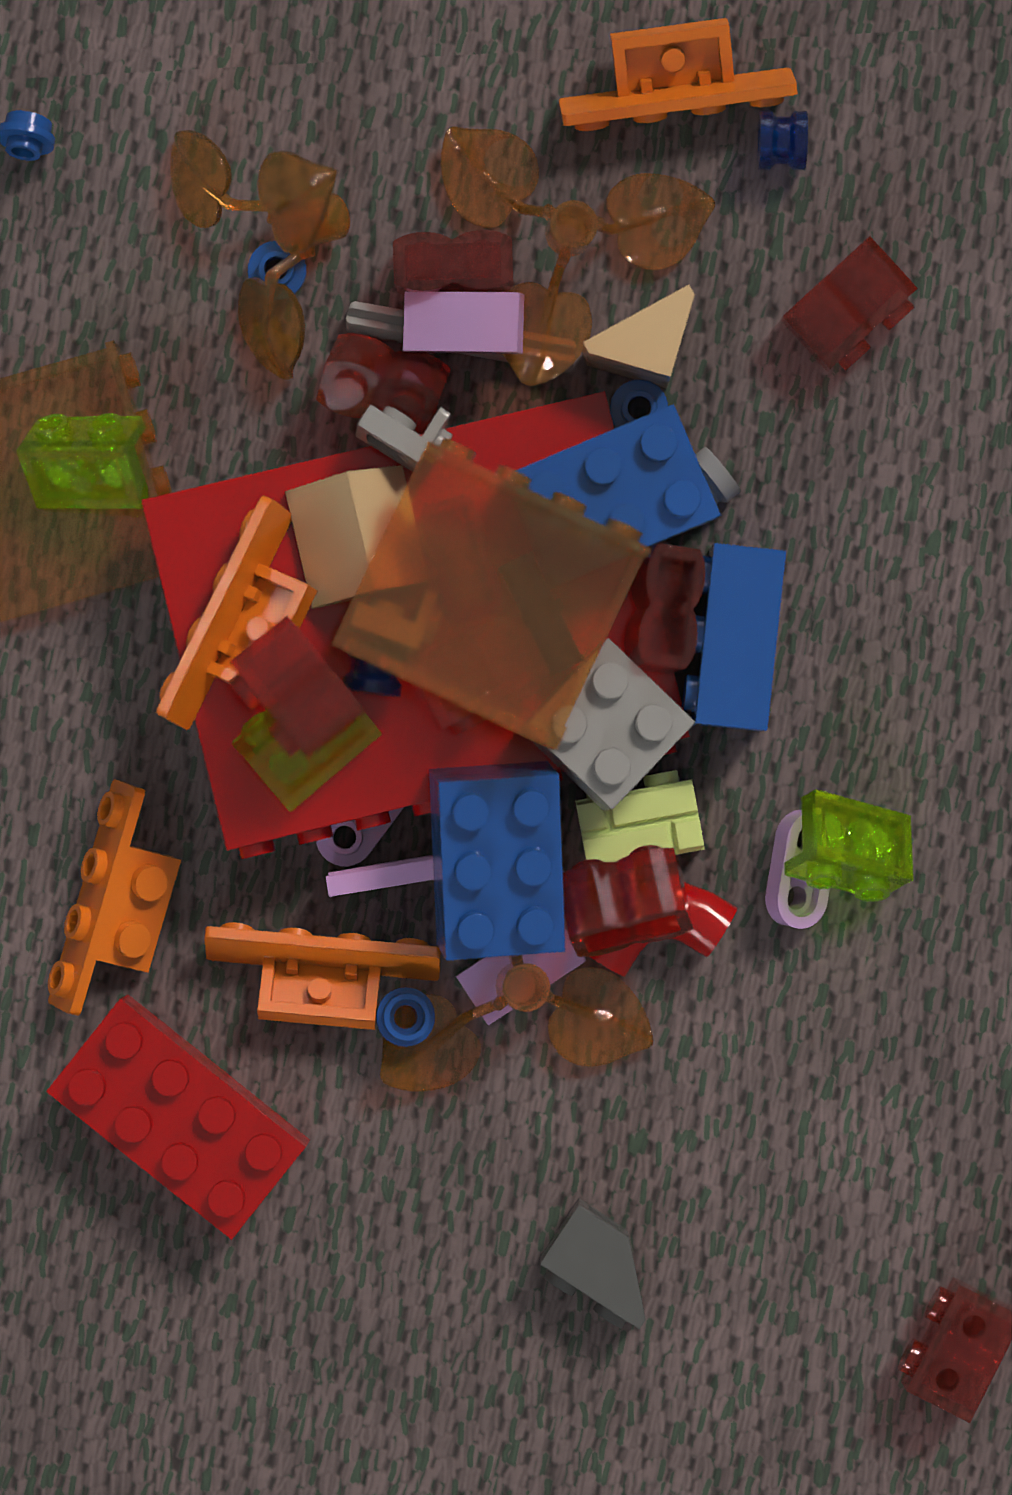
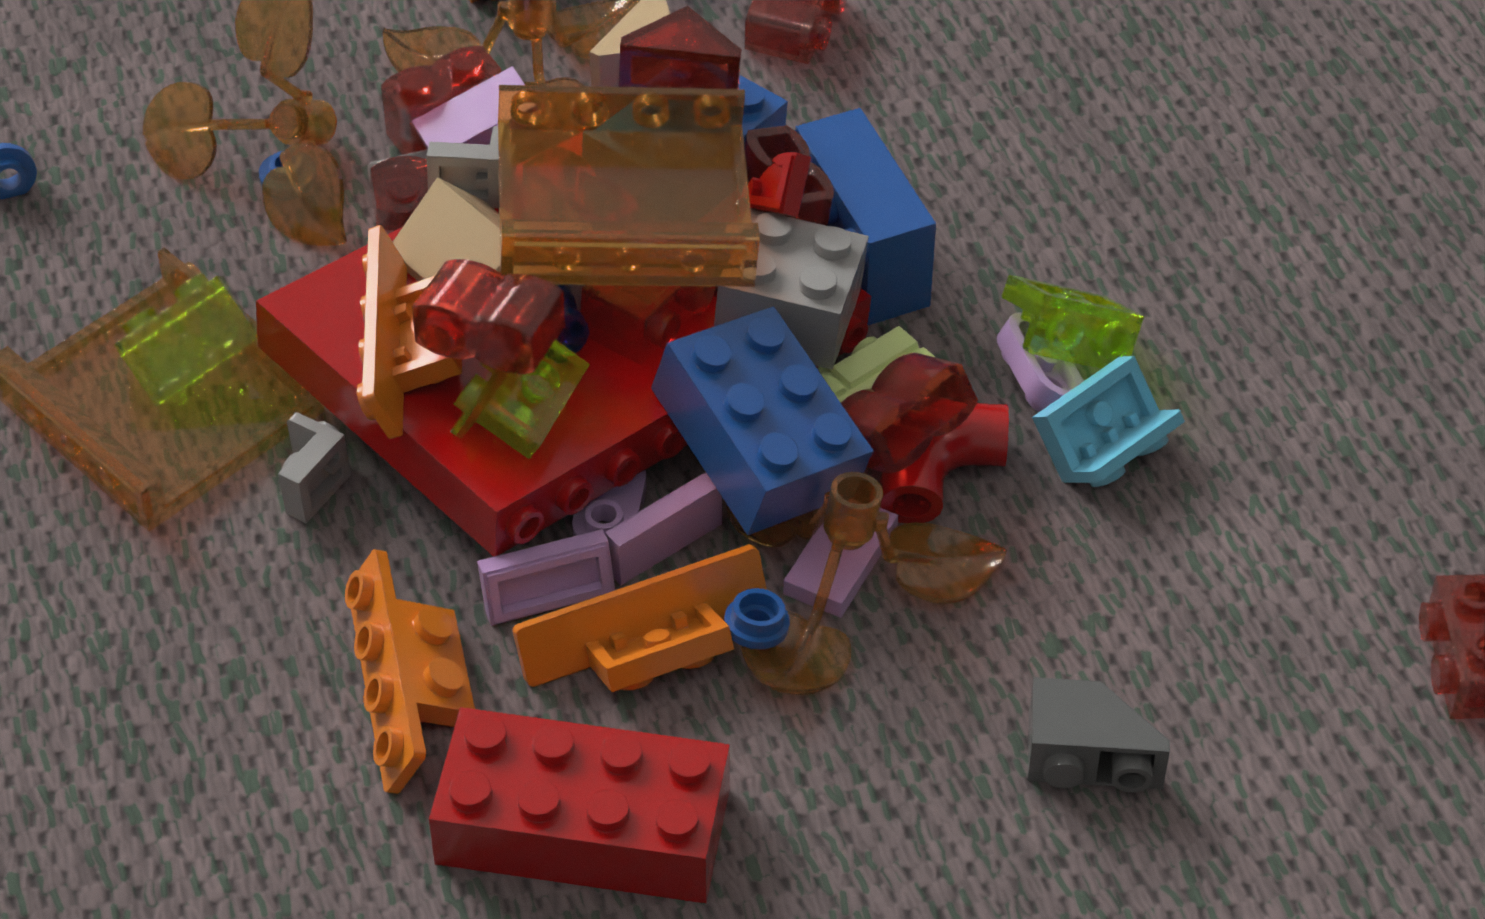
camera: 30 degrees left, 40 degrees down
none -> light grey bracket [278,412,351,523]
none -> lavender tile [477,529,615,626]
none -> clear red slope [618,5,742,103]
none -> red tile [740,152,811,217]
none -> medium azure bracket [1032,356,1185,487]

